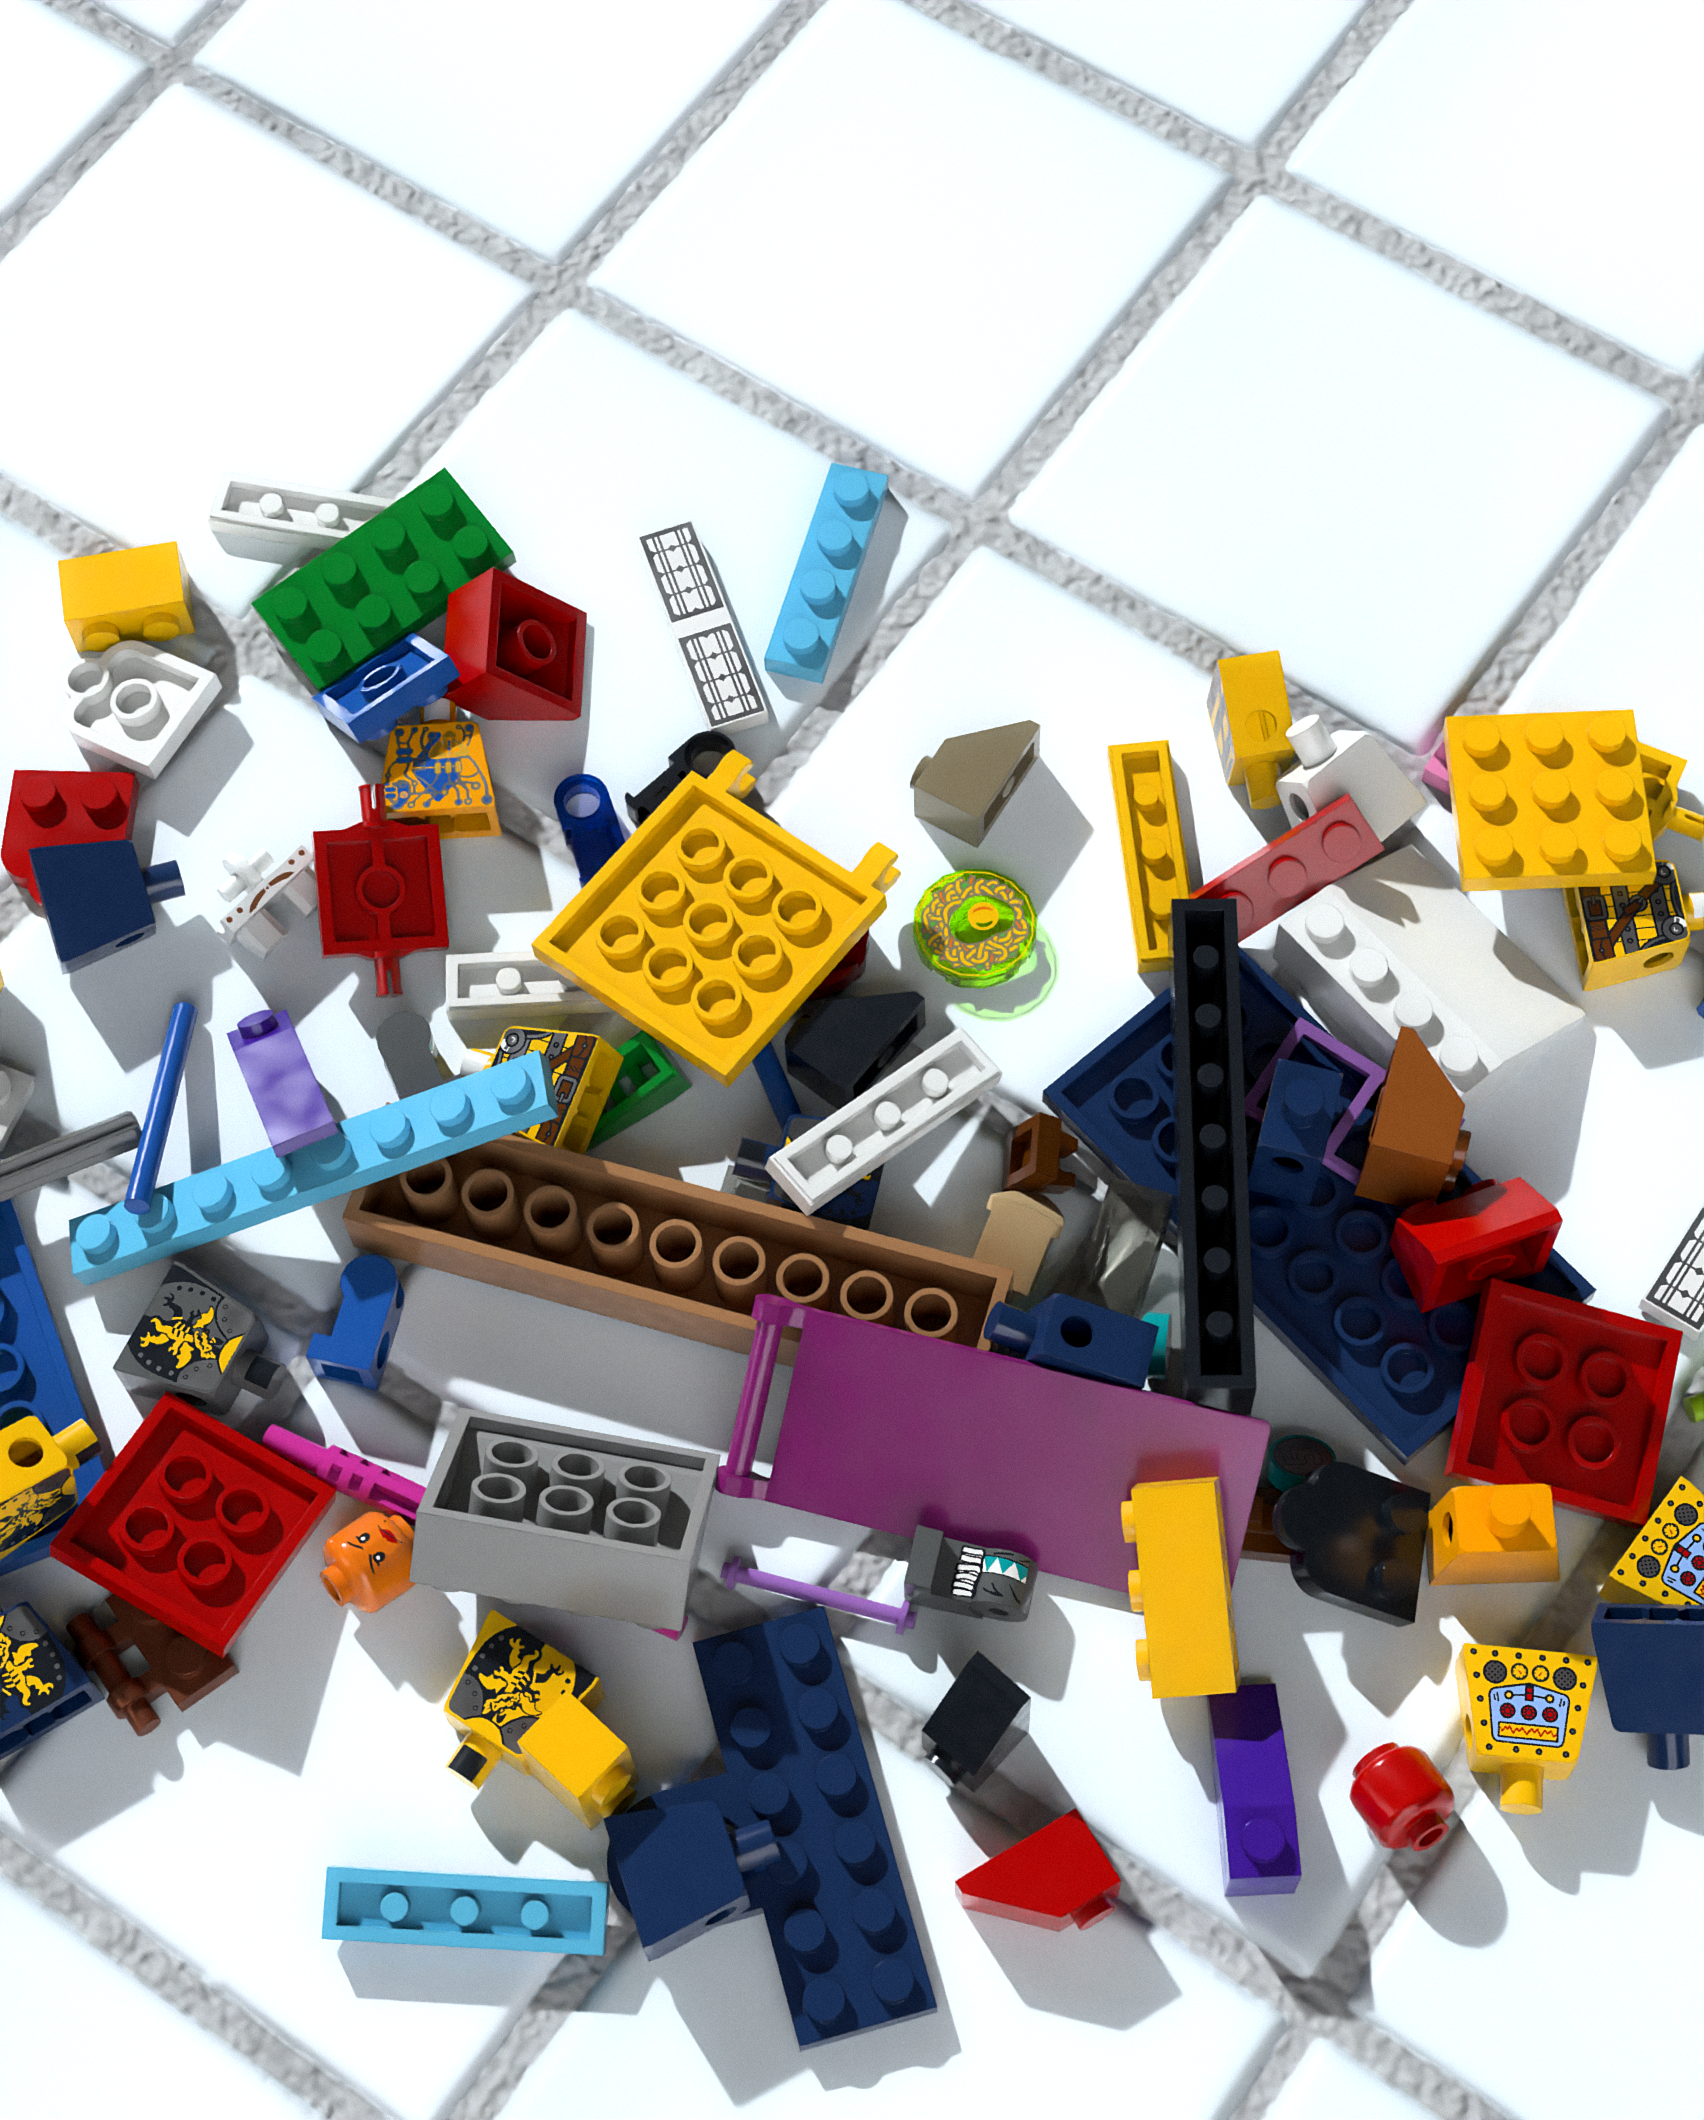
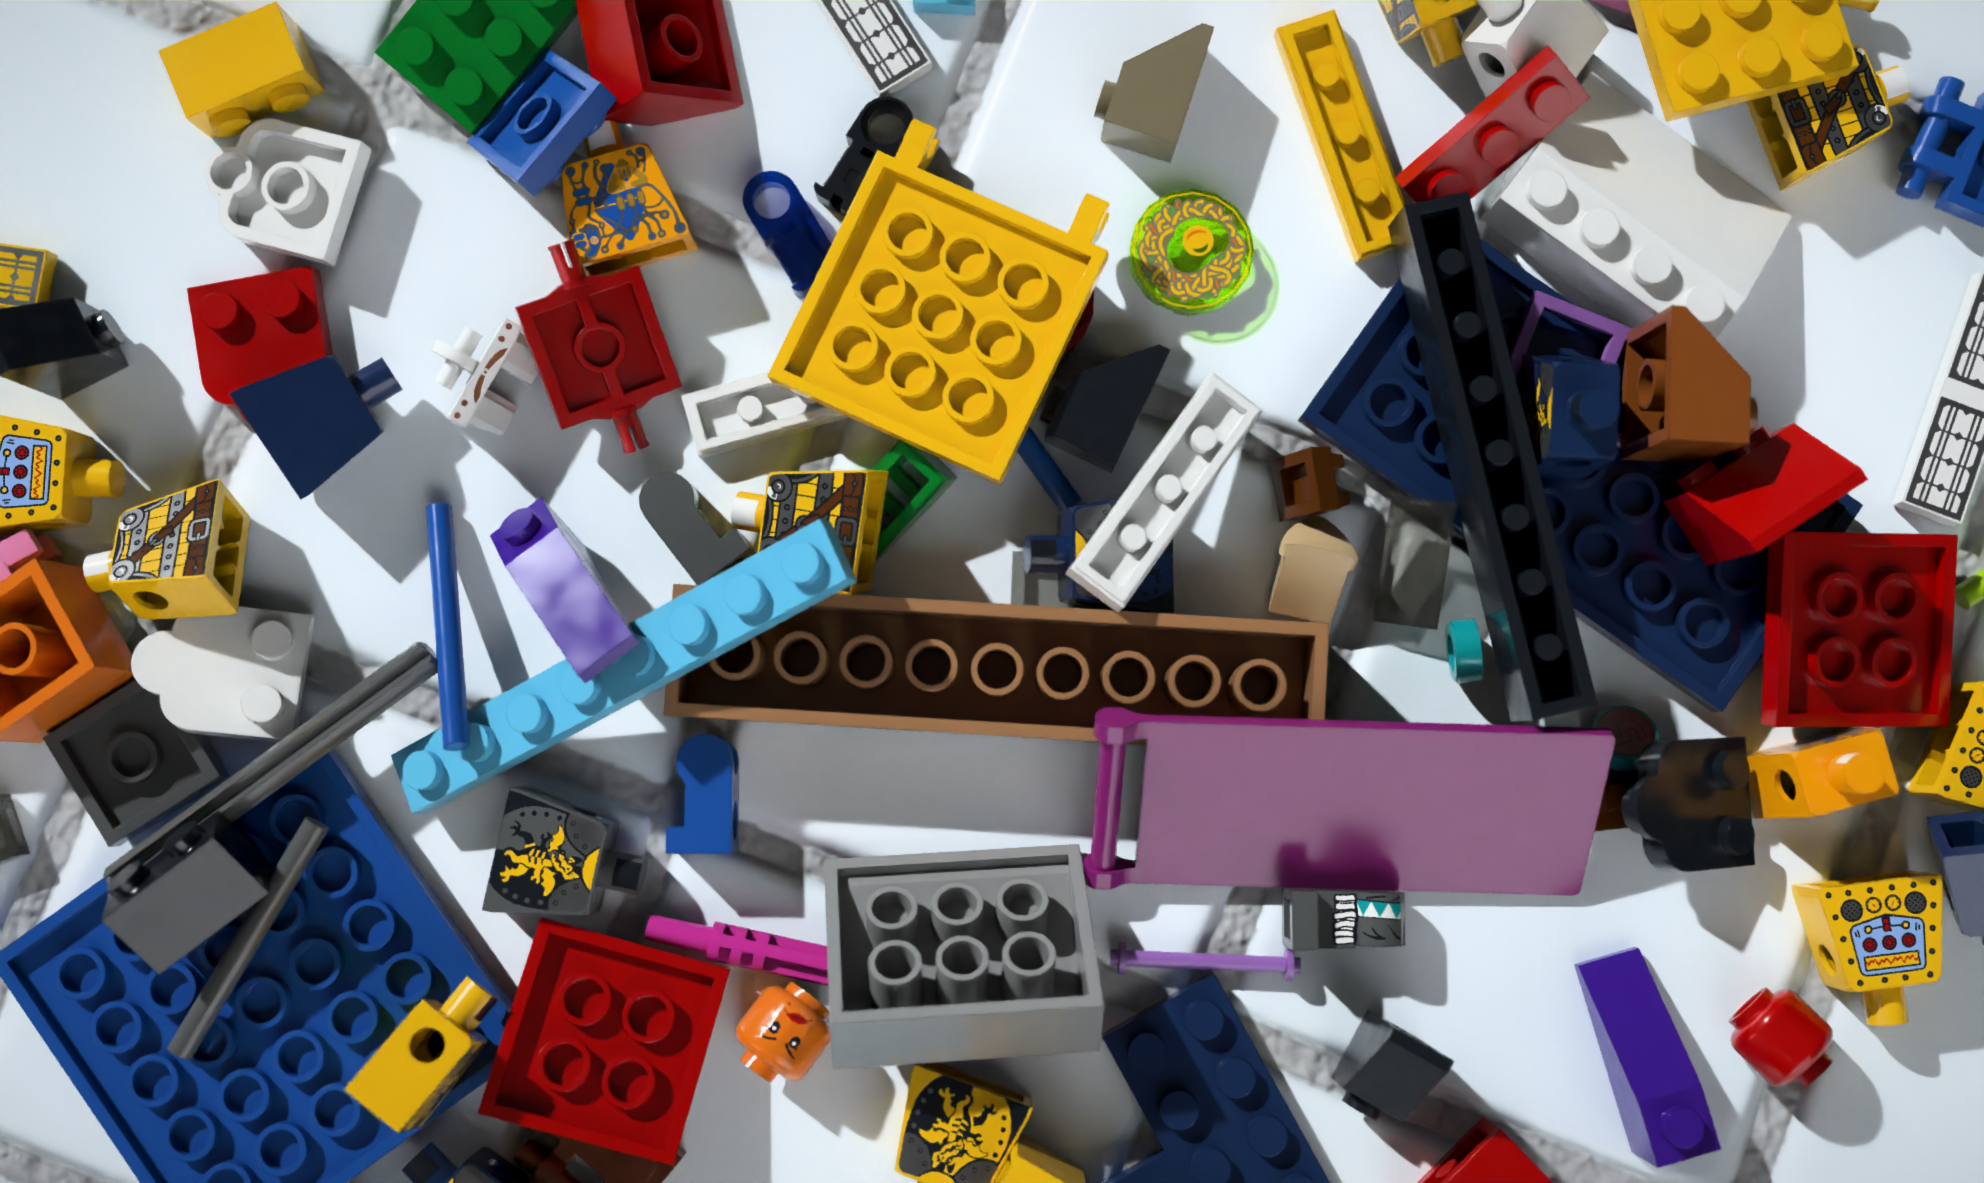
camera: 20 degrees left, 20 degrees up
dark blue torso [983,1293,1159,1389] -> none
yellow brick [1121,1477,1241,1699] -> none

